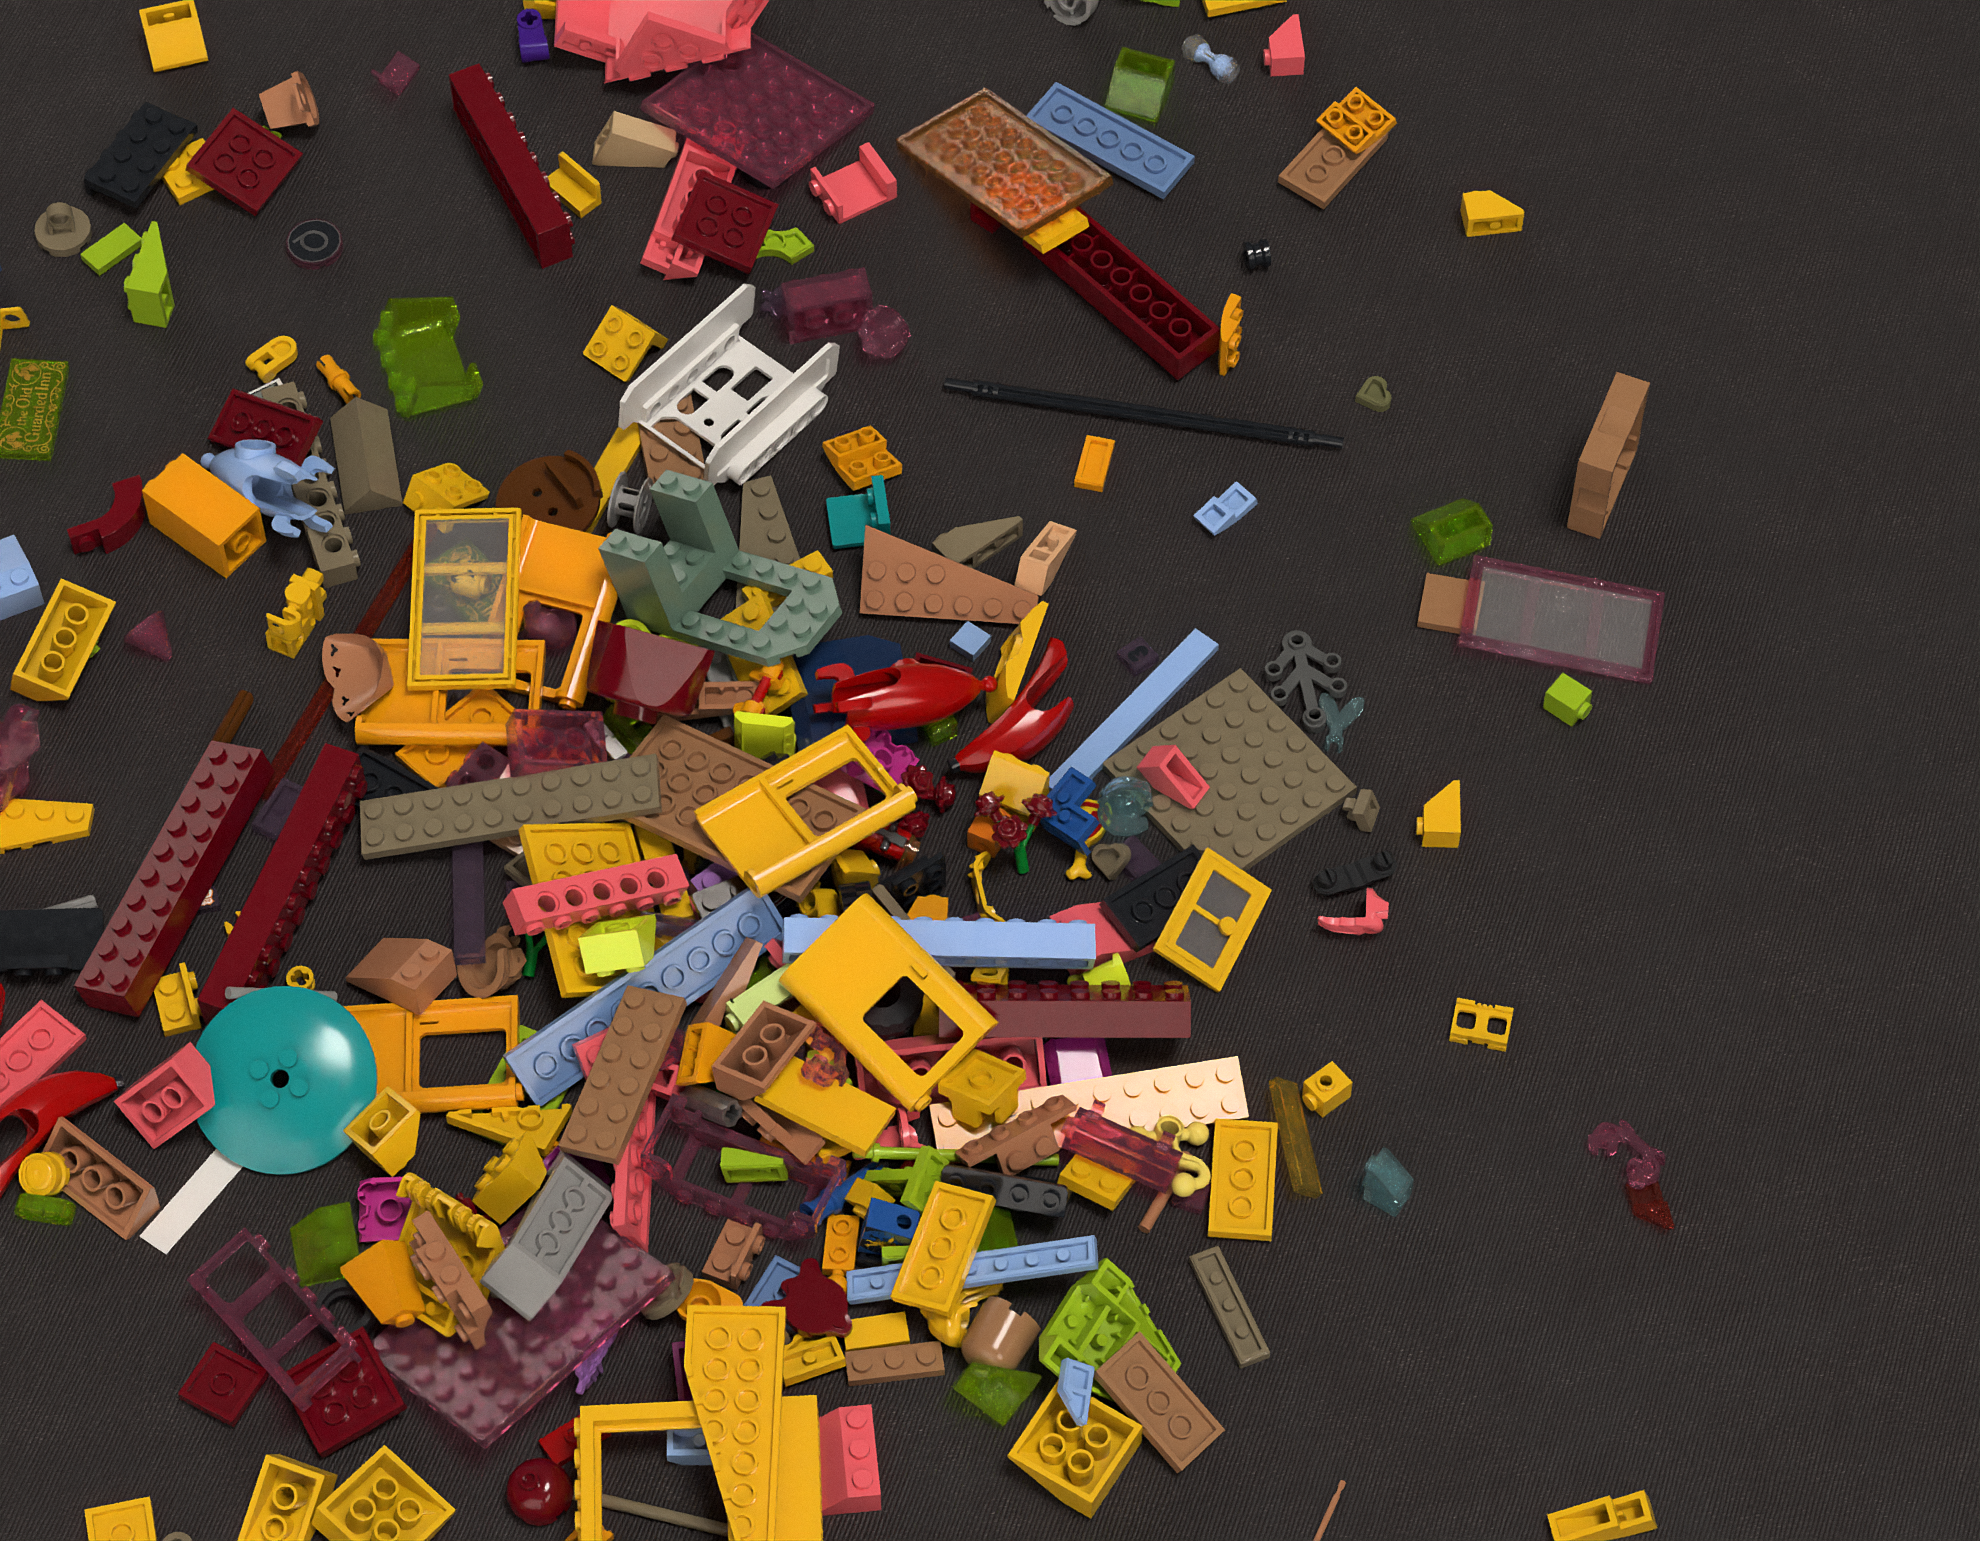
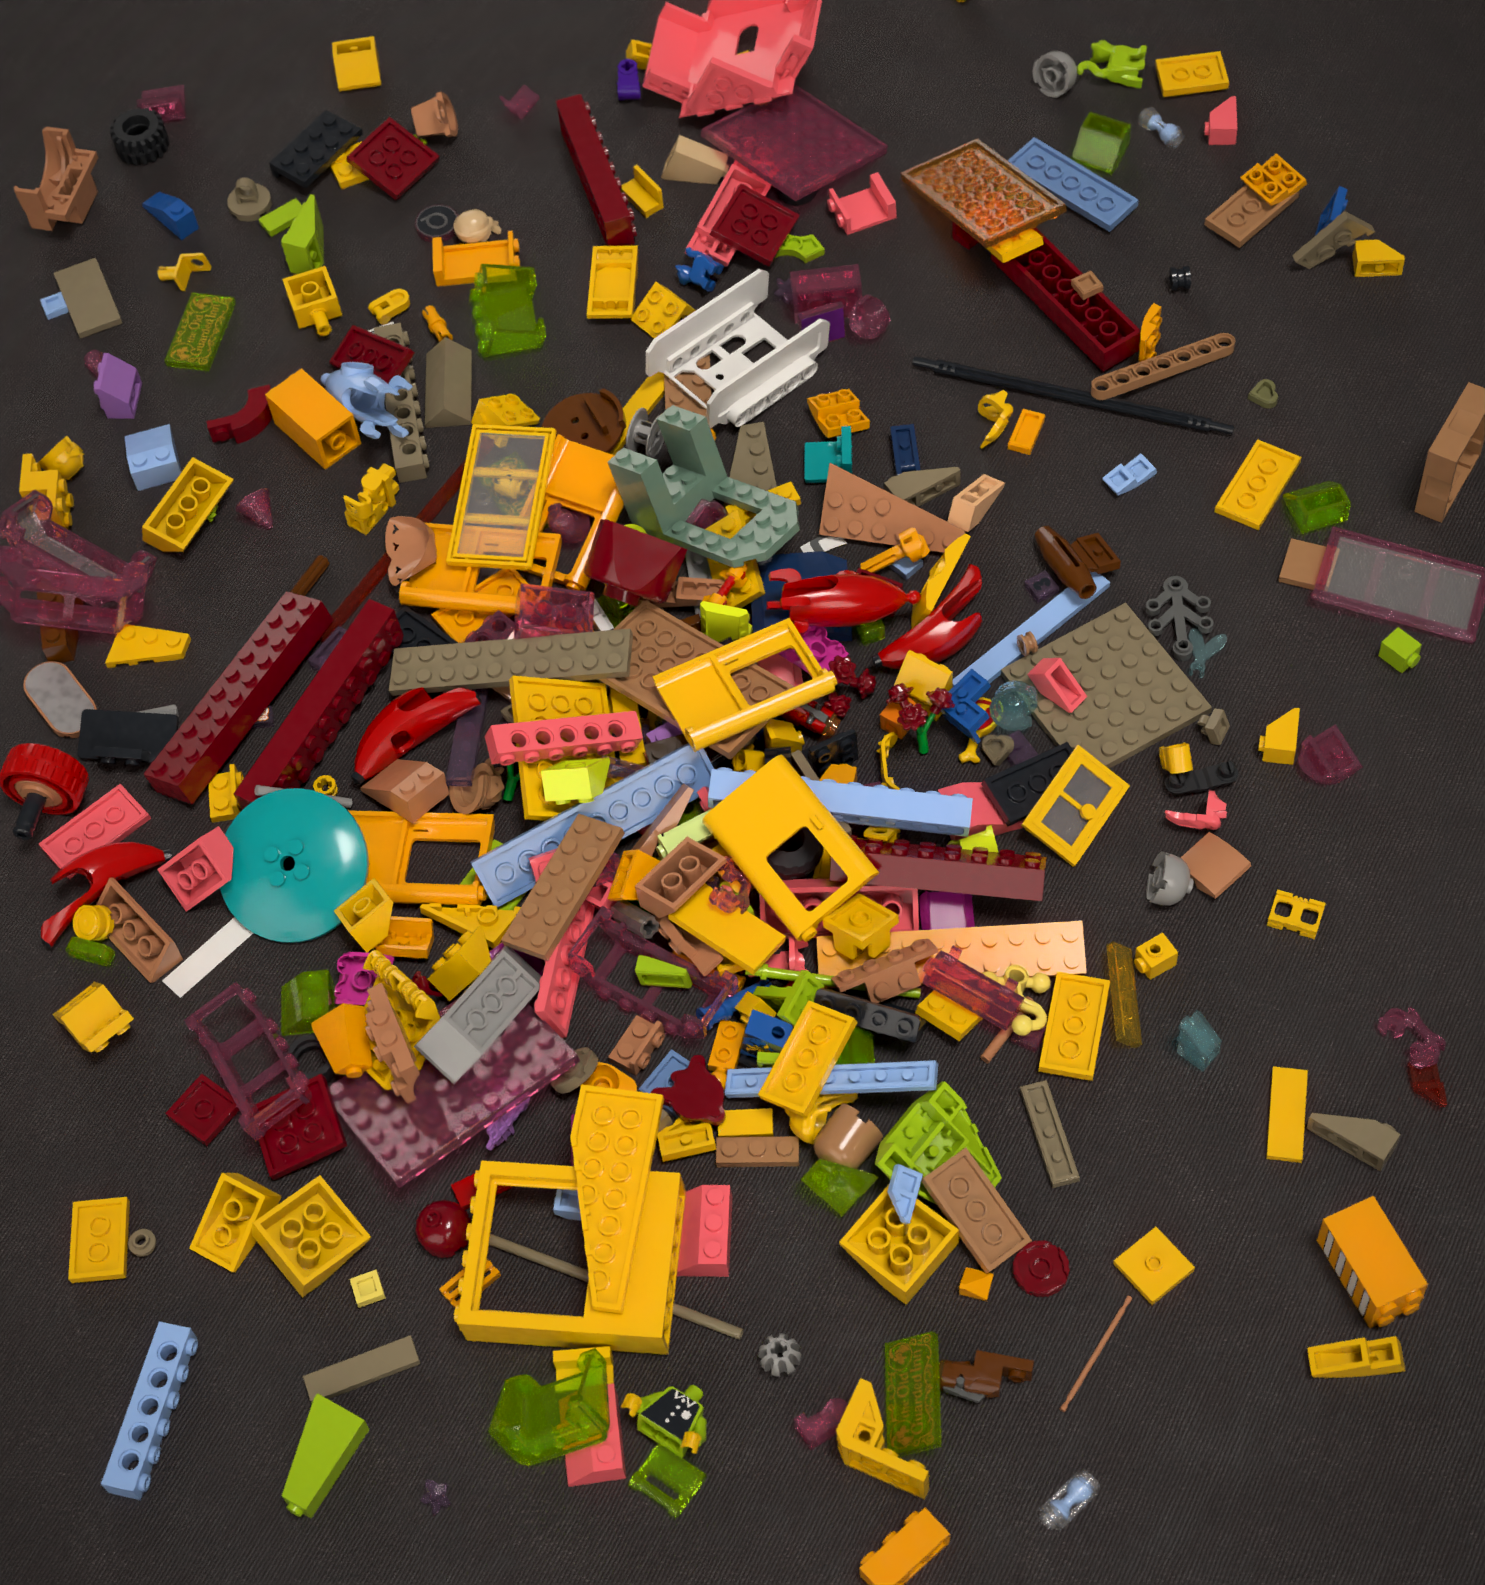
camera: 15 degrees right, 0 degrees up
none -> yellow bracket [52,982,134,1053]
none -> yellow brick [282,266,342,336]
none -> red piece [350,687,481,785]
none -> light orange bracket [376,916,434,959]
none -> light orange panel [432,231,520,287]
none -> tan hat [454,209,501,243]
none -> yellow slope [587,246,638,319]
none -> blue animal [675,247,724,291]
none -> clear pink bracket [686,499,726,529]
none -> dark purple tile [797,301,846,342]
none -> white sticker [800,535,847,552]
none -> light orange piece [860,528,930,573]
none -> dark blue hinge [890,424,920,476]
none -> light orange slope [959,1267,994,1301]
none -> yellow hair [978,390,1014,449]
none -> dark red tile [1013,1241,1070,1297]
none -> medium nougat bush [1017,631,1038,656]
none -> reddish brown plate [1034,526,1121,599]
none -> medium nougat tile [1071,271,1103,300]
none -> medium nougat beam [1091,333,1235,400]
none -> yellow plate [1113,1227,1195,1305]
none -> light grey cylinder [1146,851,1194,906]
none -> yellow piece [1159,742,1193,773]
none -> nougat slope [1181,832,1251,899]
none -> yellow tile [1215,439,1301,530]
none -> yellow piece [1266,1067,1308,1163]
none -> dark tan wing [1293,211,1375,269]
none -> clear pink slope [1298,724,1363,785]
none -> dark tan slope [1306,1113,1401,1171]
none -> blue plate [1314,186,1348,237]
none -> light orange brick [1317,1196,1428,1329]

